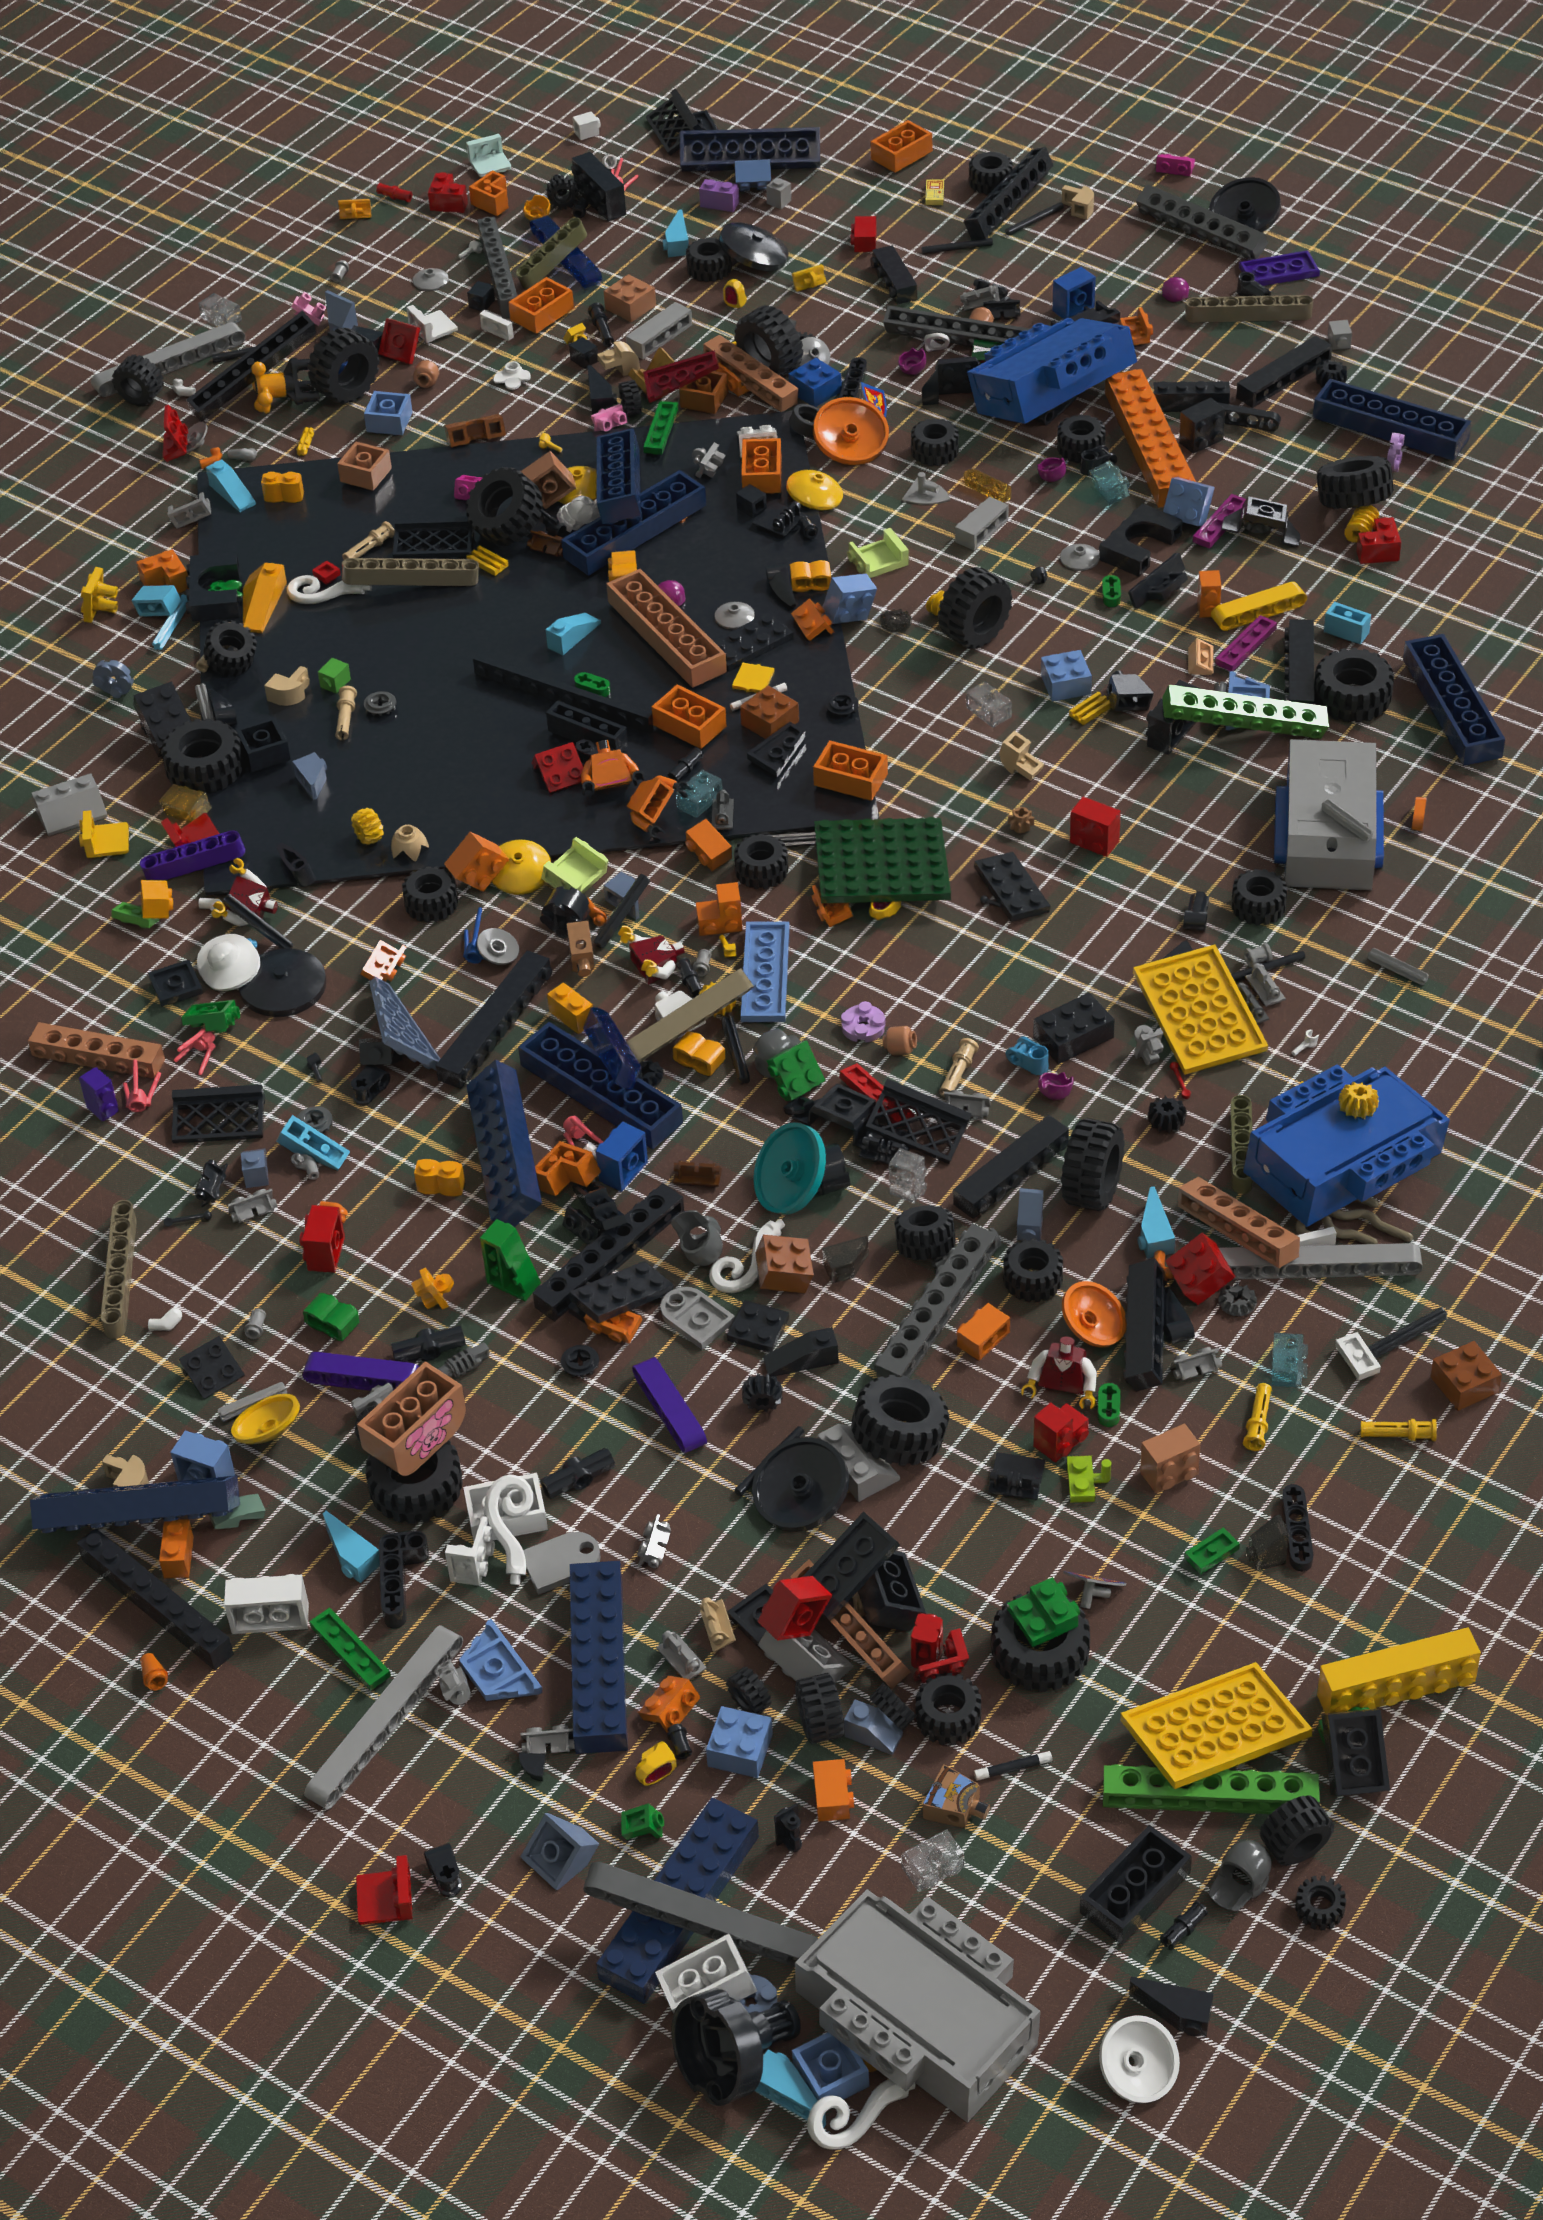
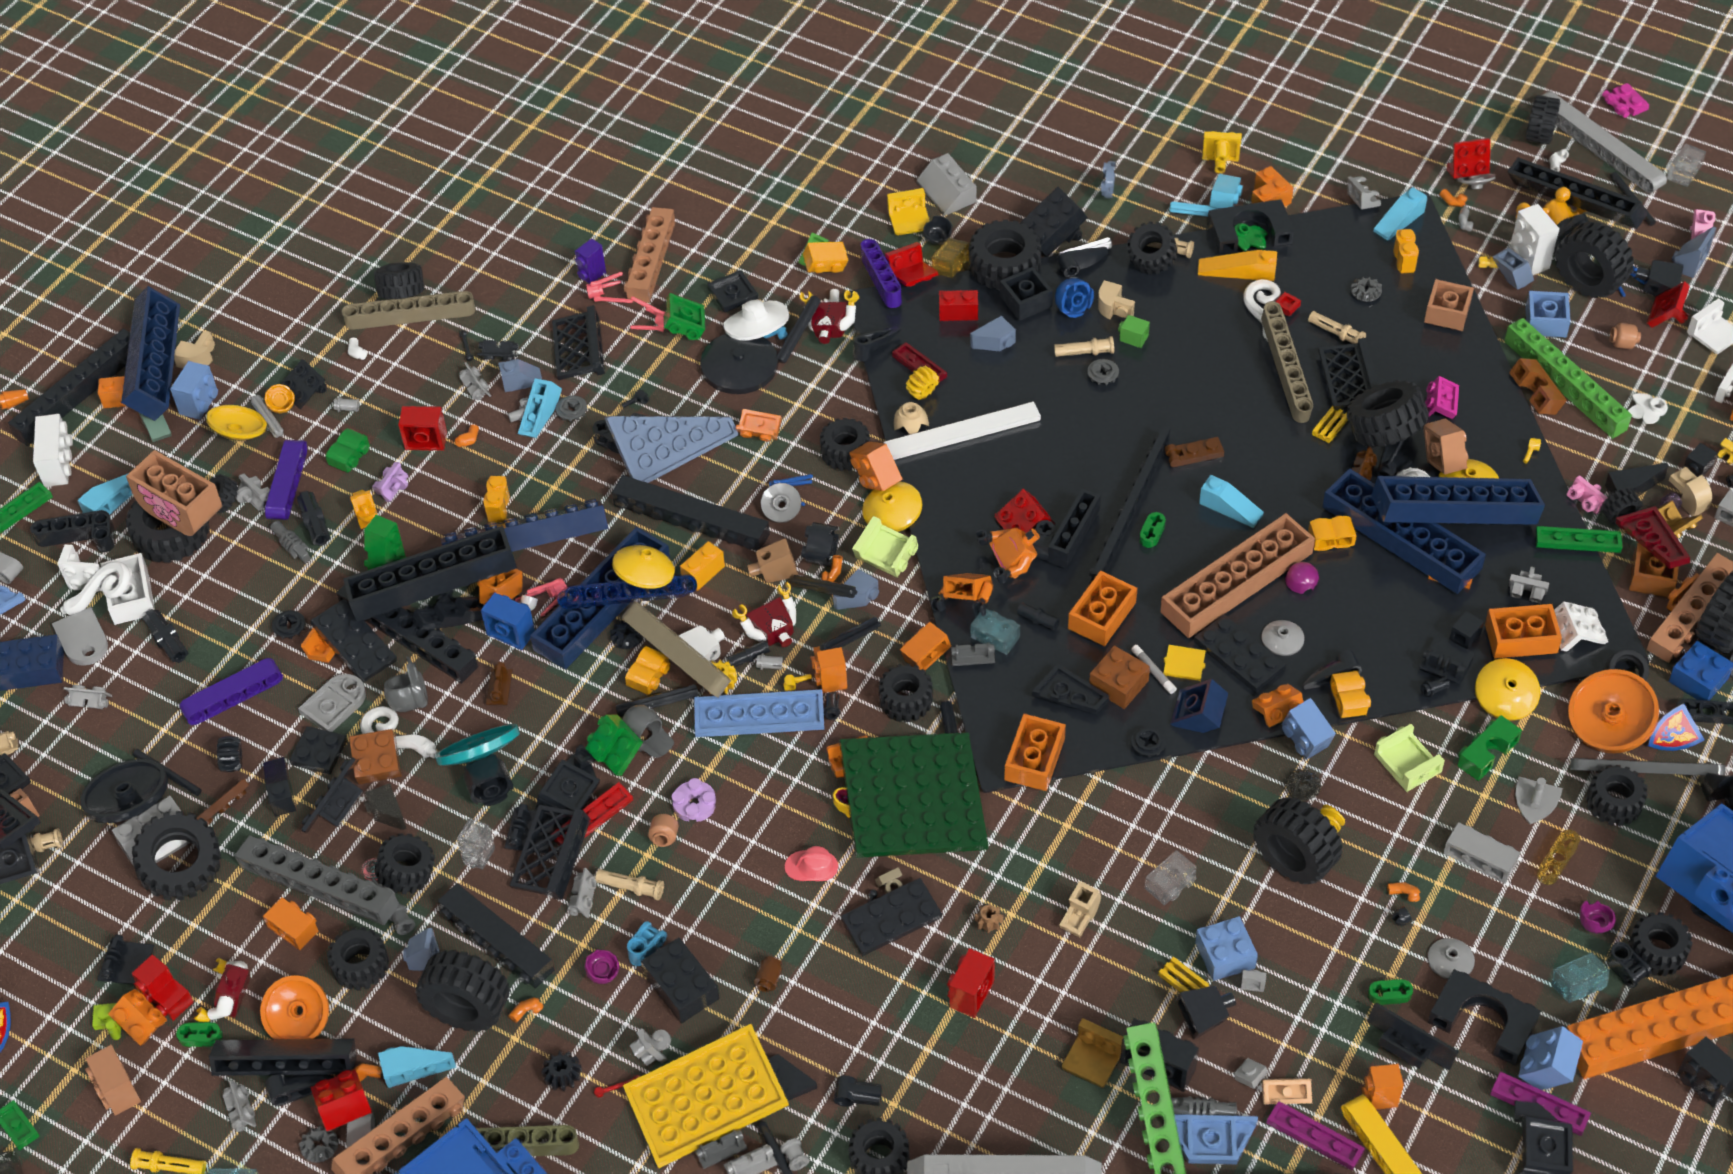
camera: 85 degrees right, 5 degrees up
none -> orange bracket [108,989,167,1046]
none -> reddish brown plate [196,779,249,826]
none -> light orange hair [265,384,295,414]
none -> black bracket [301,757,364,833]
none -> black brick [343,526,517,622]
none -> clear tile [362,858,378,881]
none -> lavender hips [373,462,408,502]
none -> black tyre [374,262,424,299]
none -> yellow dish [612,545,675,589]
none -> reddish brown brick [754,956,782,992]
none -> coral piece [784,846,838,881]
none -> black axle [820,617,881,651]
none -> black pin [824,692,841,720]
none -> dark tan tile [875,867,902,894]
none -> white tile [883,402,1041,460]
none -> dark red tile [892,342,947,383]
none -> black hair [923,216,952,246]
none -> red brick [939,290,978,321]
none -> blue cylinder [1055,278,1094,318]
none -> pearl gold bracket [1062,1018,1123,1088]
none -> reddish brown plate [1164,437,1224,467]
none -> dark blue slope [1170,679,1228,733]
none -> light grey plate [1233,1058,1268,1089]
none -> light grey plate [1241,970,1266,992]
none -> dark grey gear [1351,276,1382,301]
none -> orange arm [1387,882,1421,902]
none -> green arch [1458,715,1522,782]
none -> sand blue slope [1493,247,1534,290]
none -> bright green brick [1504,318,1632,439]
none -> white brick [1510,204,1559,275]
none -> dark grey beam [1570,758,1726,776]
none -> dark pink plate [1602,83,1649,118]
none -> bush [1660,492,1682,509]

